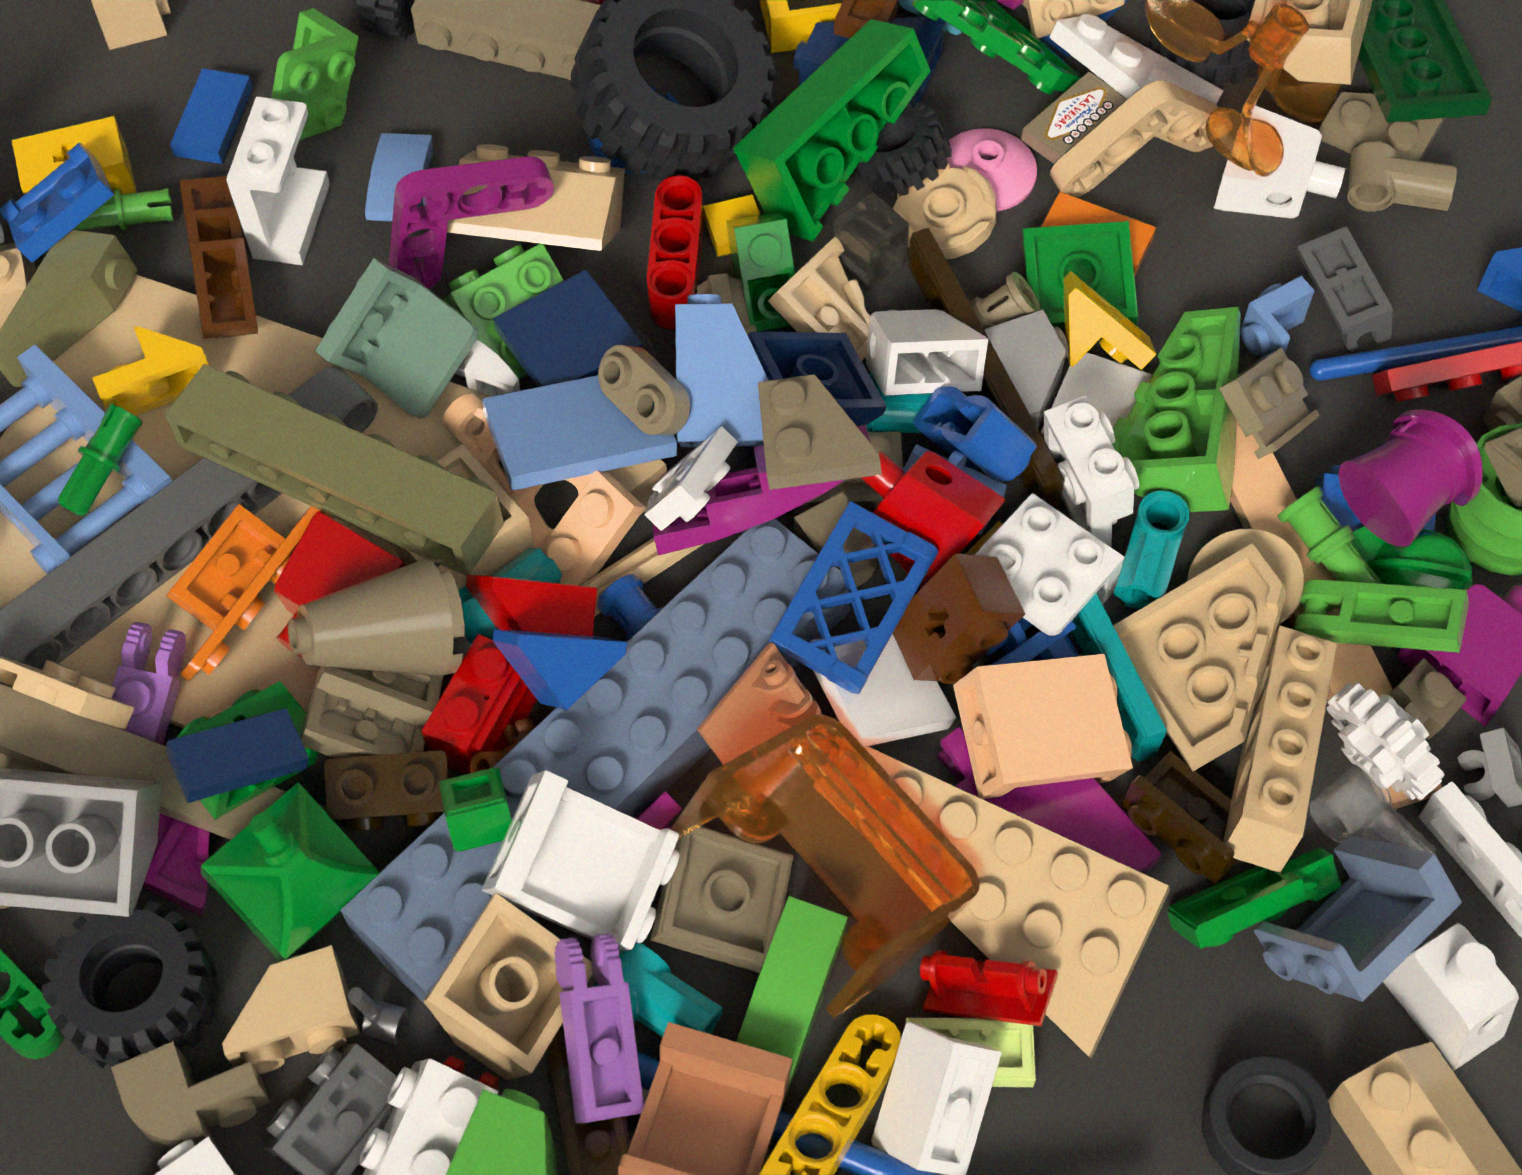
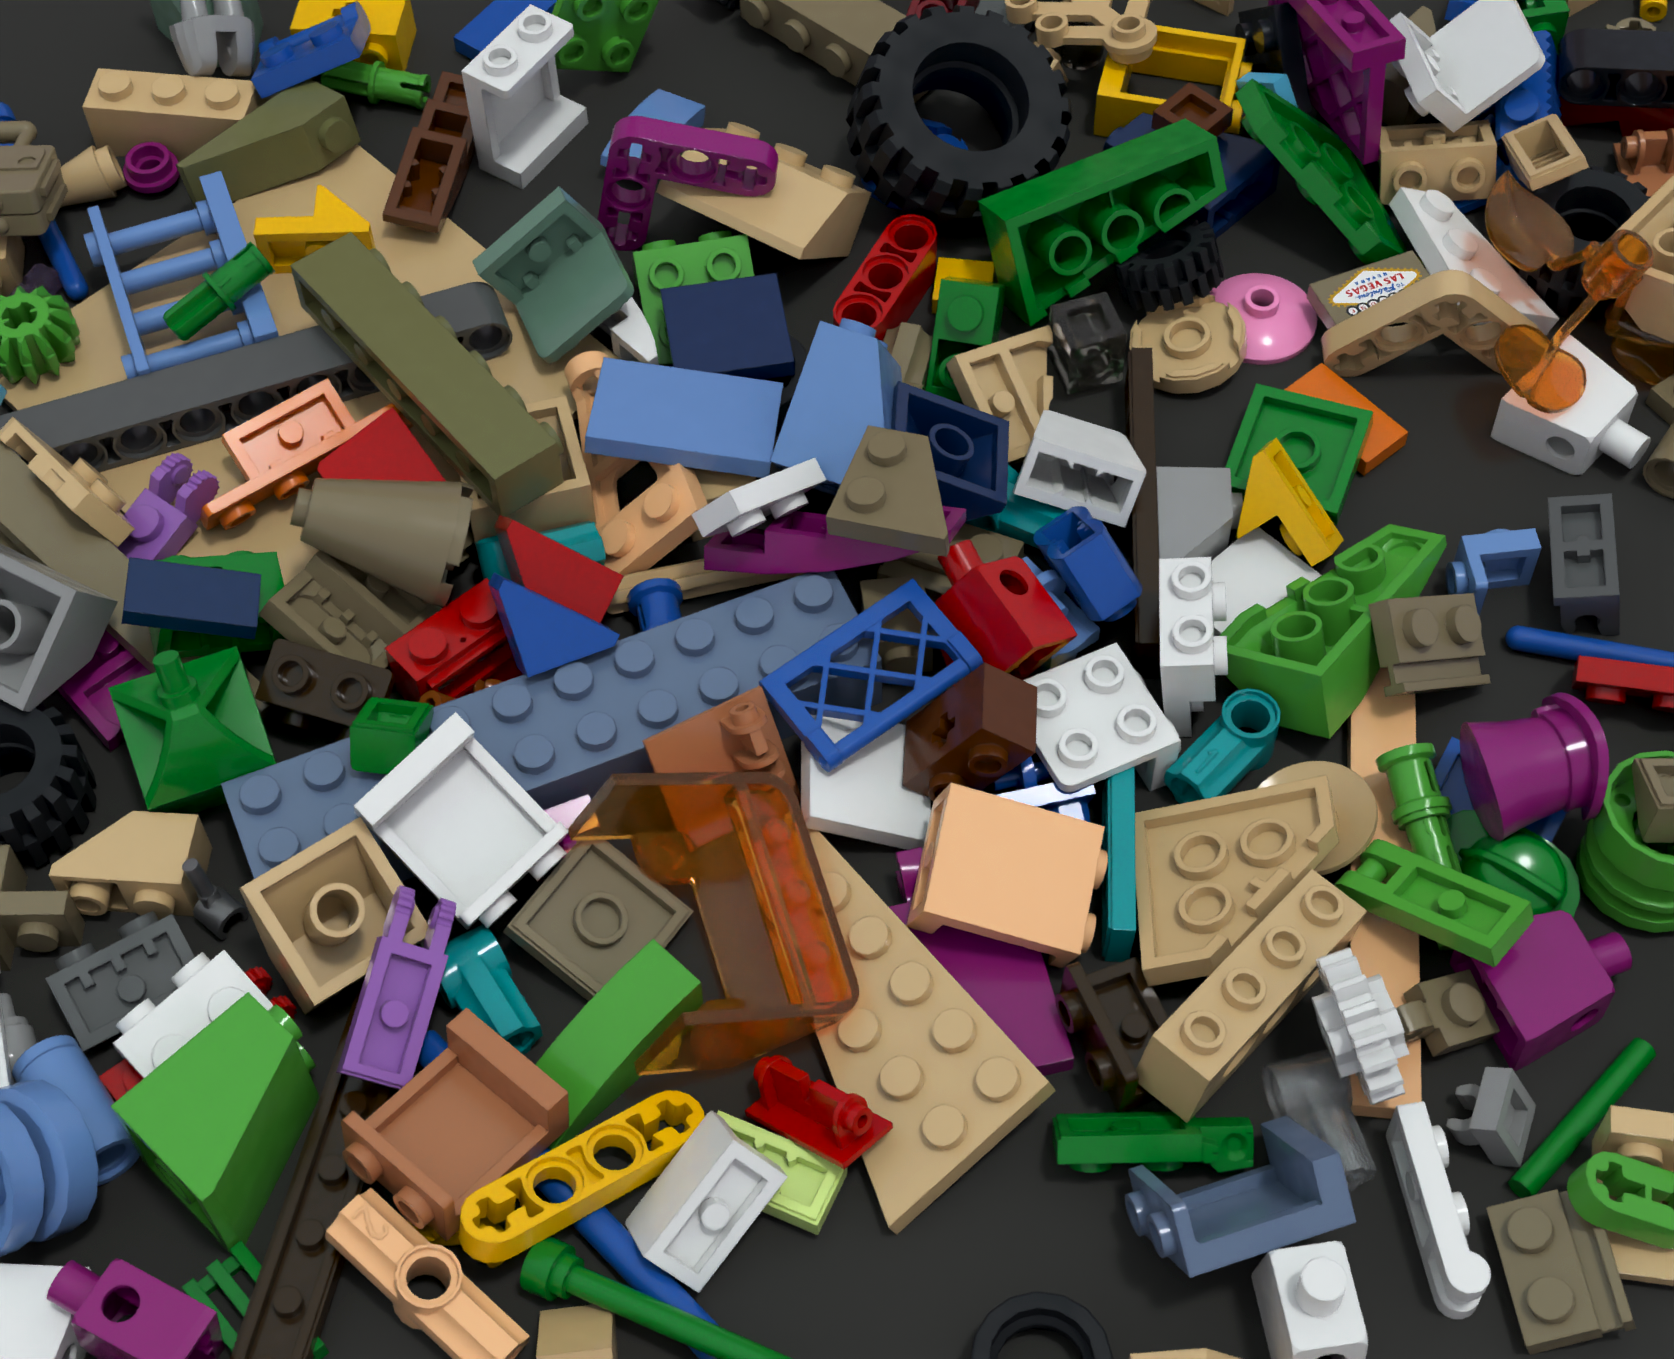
camera: 25 degrees right, 5 degrees down
dark tan plate [598,345,690,436] -> none
dark tan bush [970,272,1041,329] -> none

